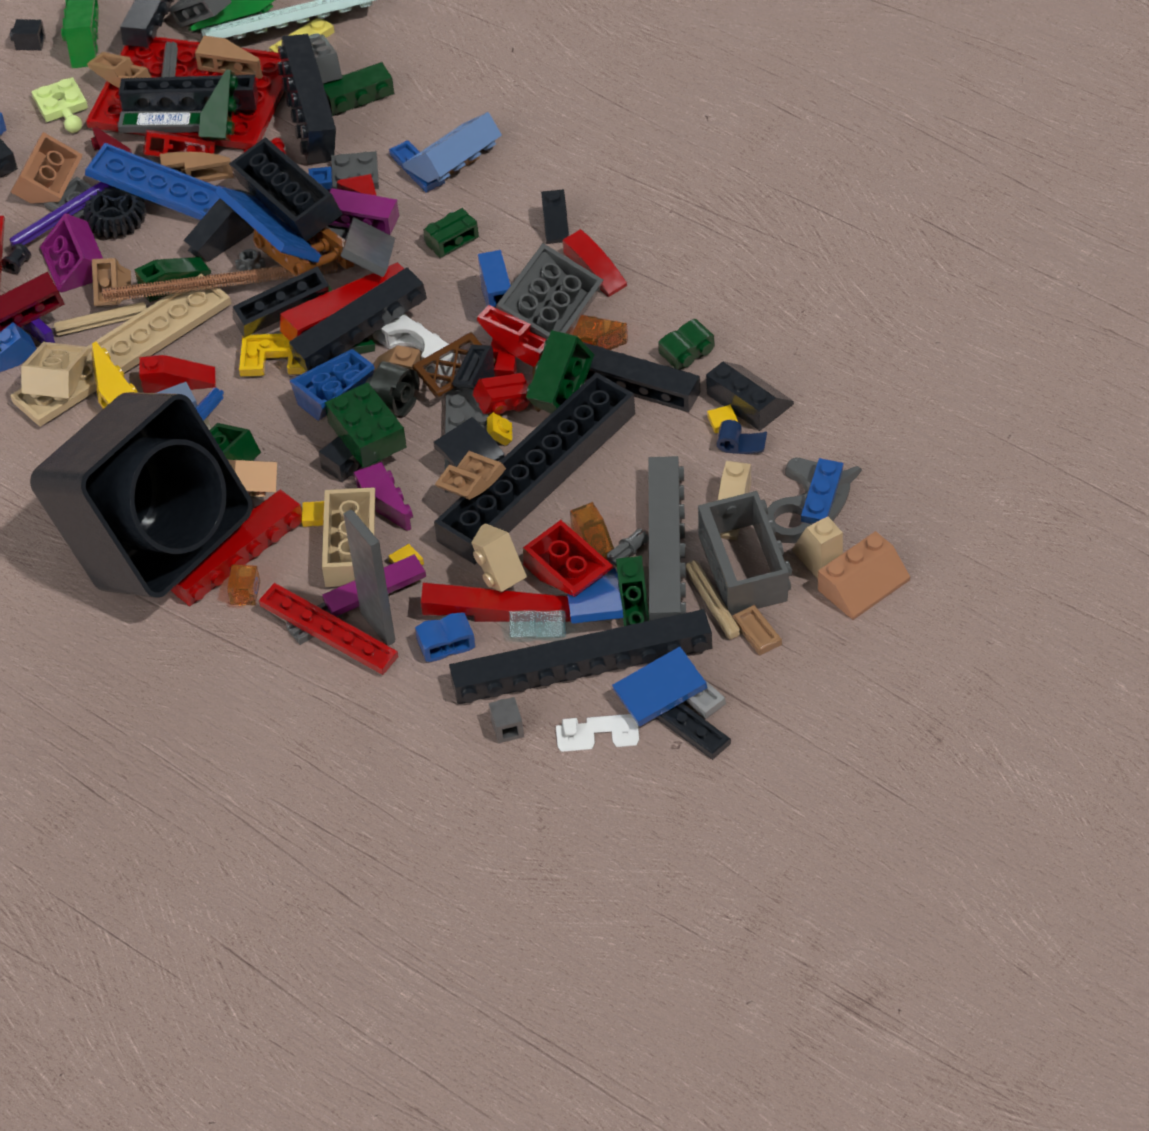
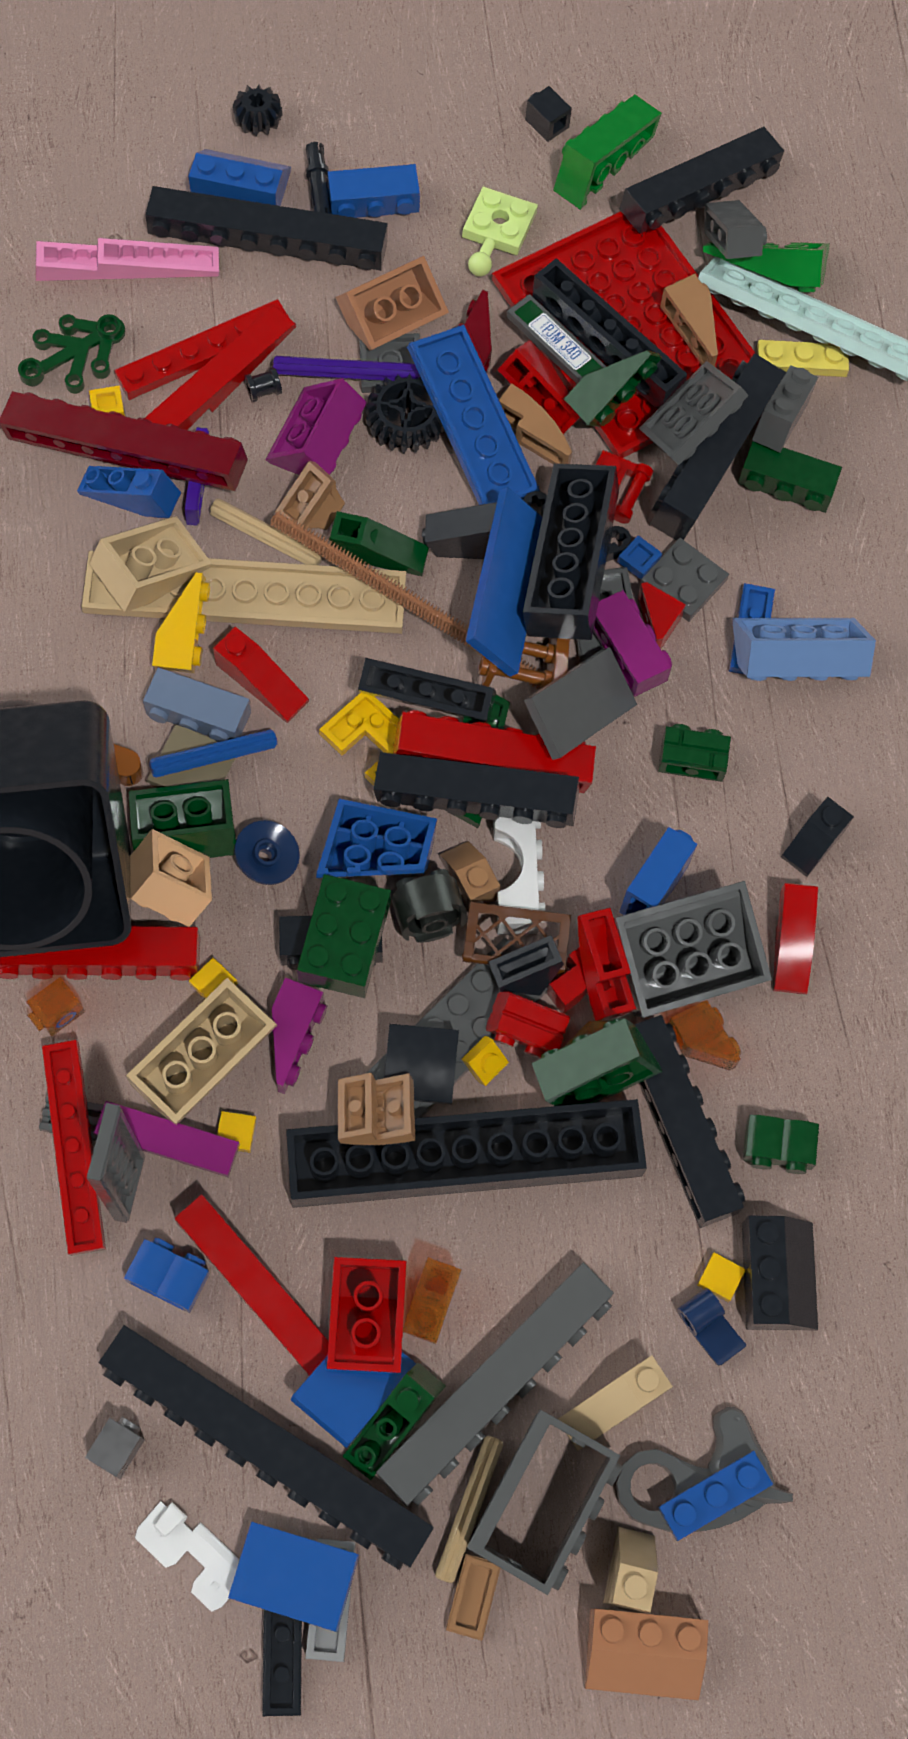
camera: 35 degrees right, 20 degrees up
medium nougat slope [87,52,151,88] -> none
dark grey axle [162,42,178,77] -> none
dark grey gear [235,249,266,273] -> none
tan slope [471,524,527,592] -> none
clear light blue slope [510,610,566,638] -> none
dark grey axle [606,529,649,565] -> none
none -> dark blue dish [234,820,300,885]
none -> dark grey plate [639,361,749,465]

